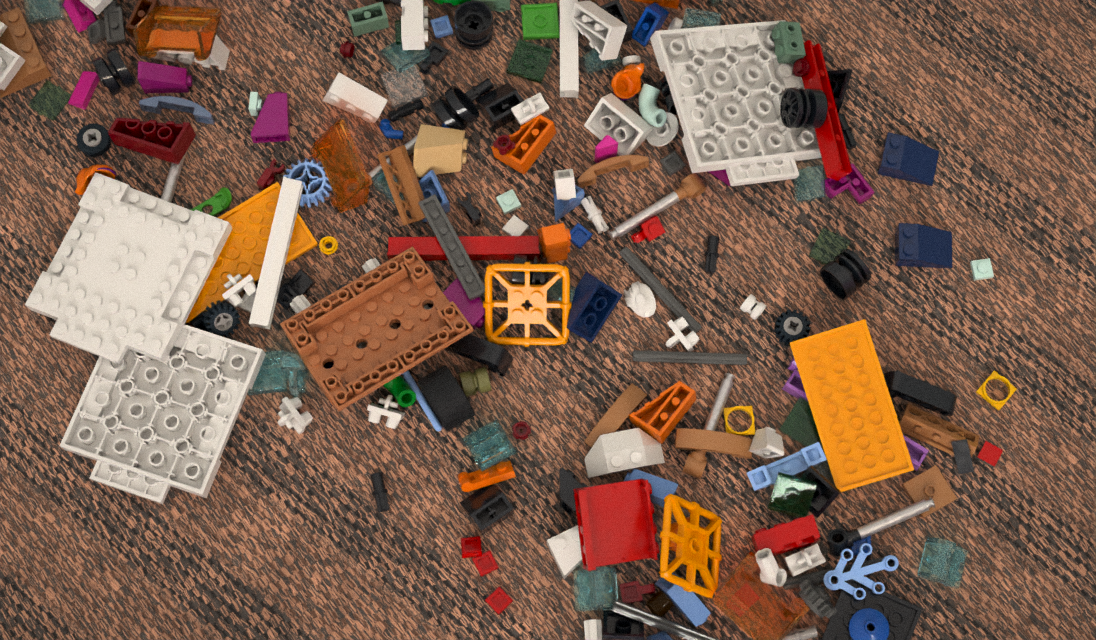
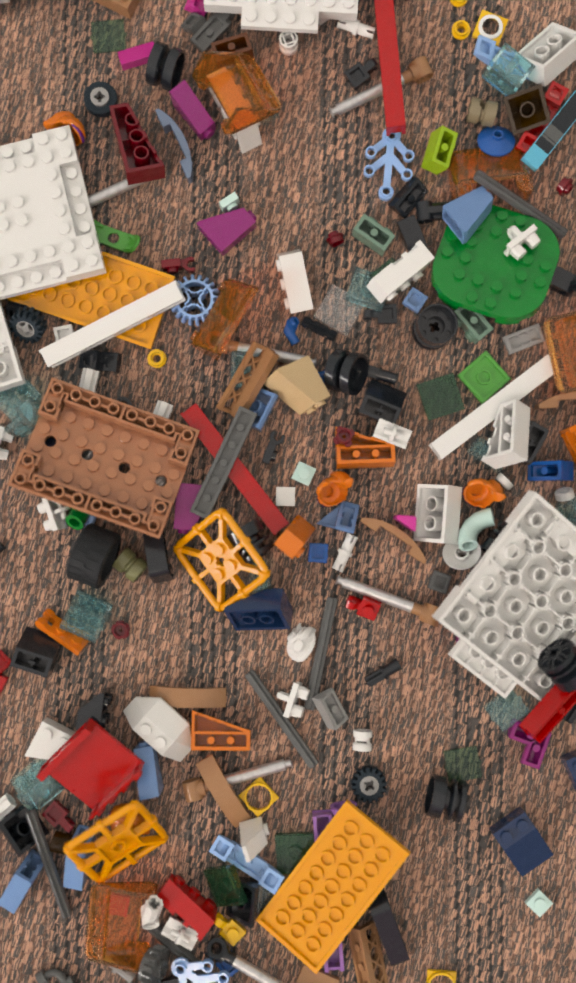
camera: 55 degrees right, 15 degrees up
white hips [222,274,257,308] -> none
white slope [553,169,576,200] -> none
none -> yellow plate [214,912,247,947]
none -> light grey slope [312,688,349,730]
none -> orange hair [316,470,353,507]

